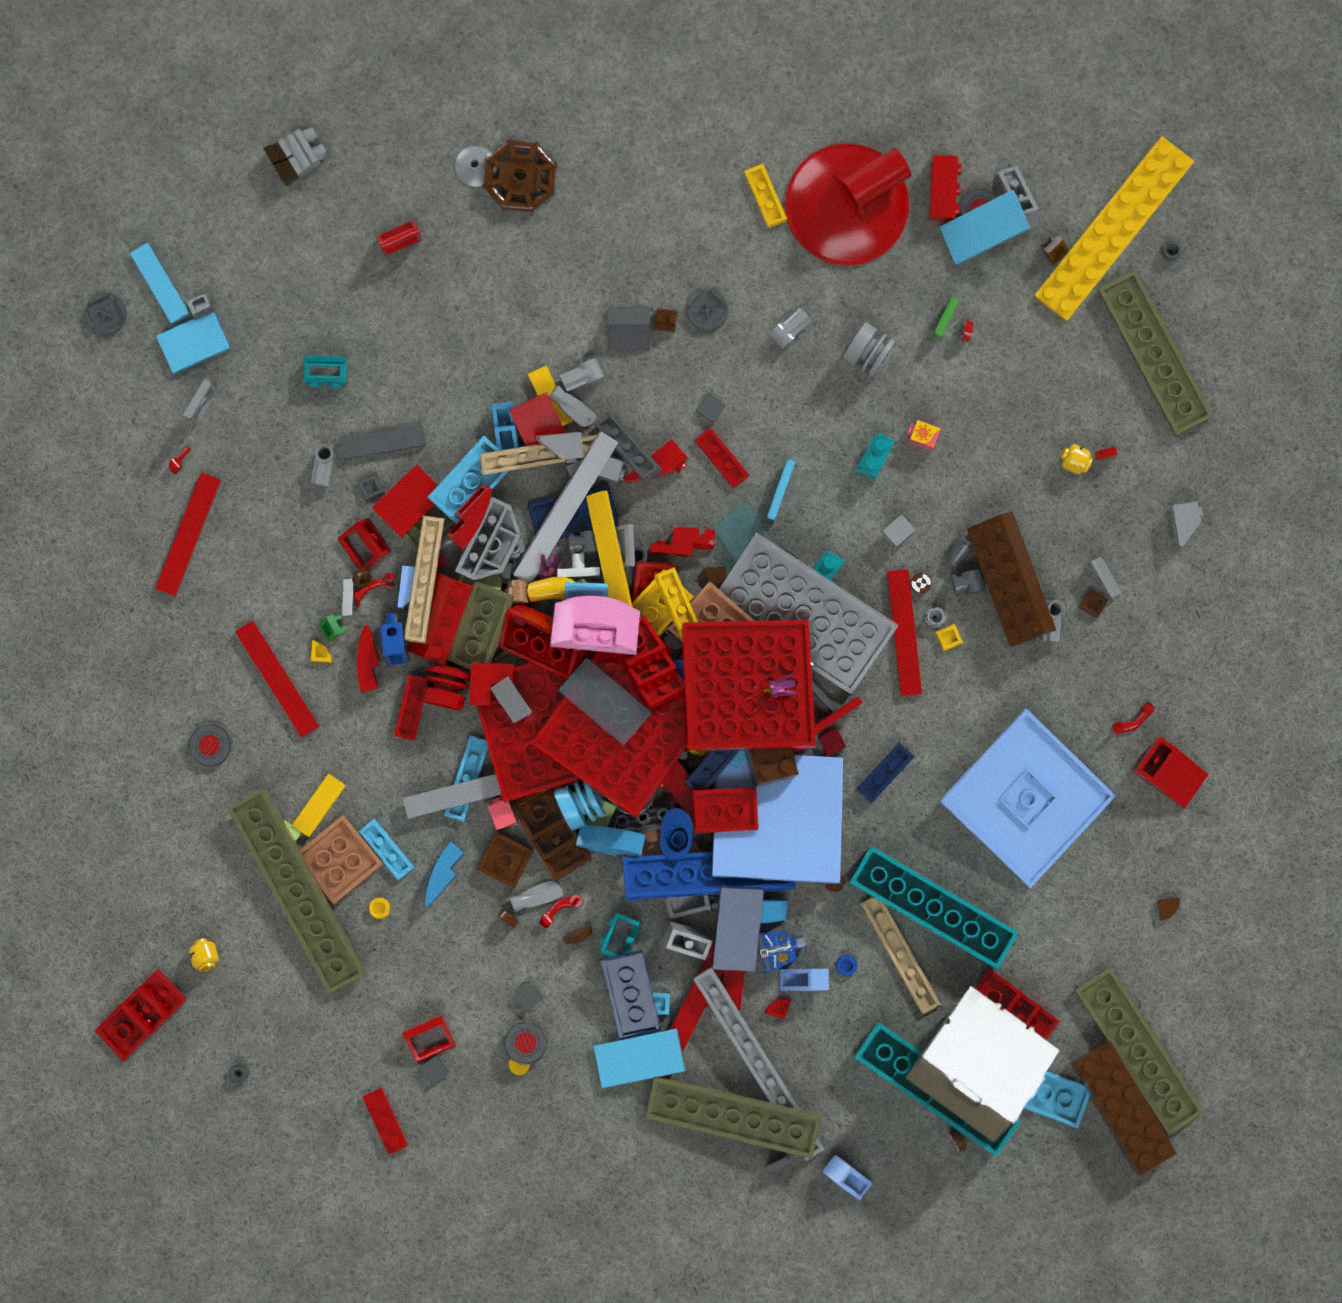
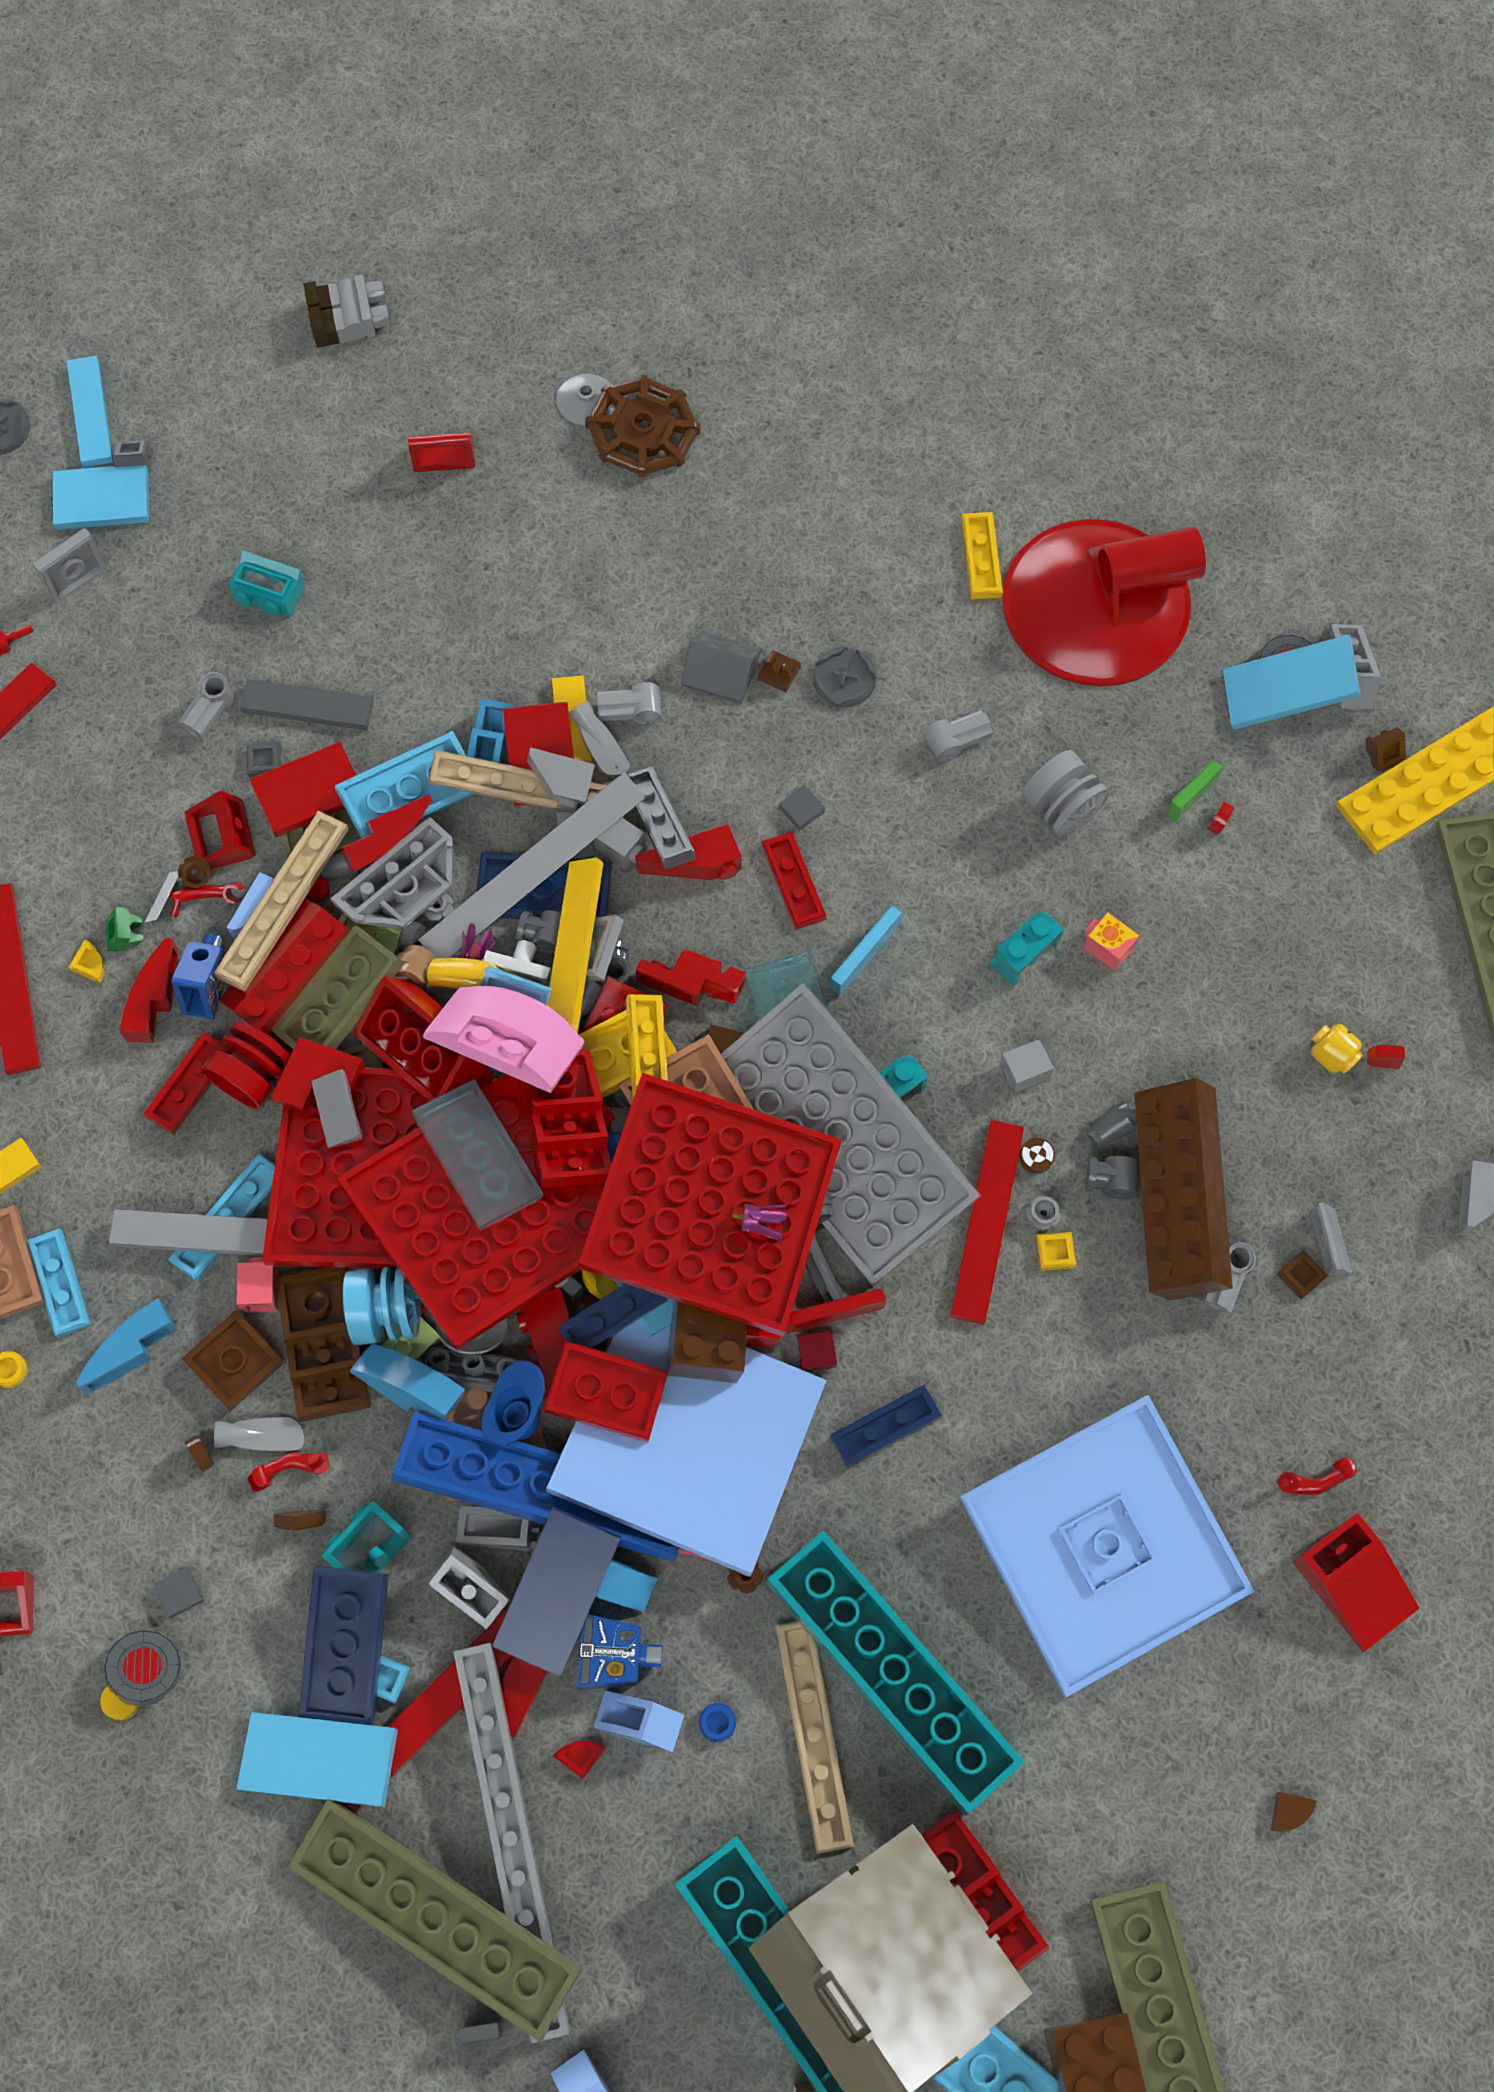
camera: 15 degrees right, 15 degrees down
red brick [929,155,962,222] -> none

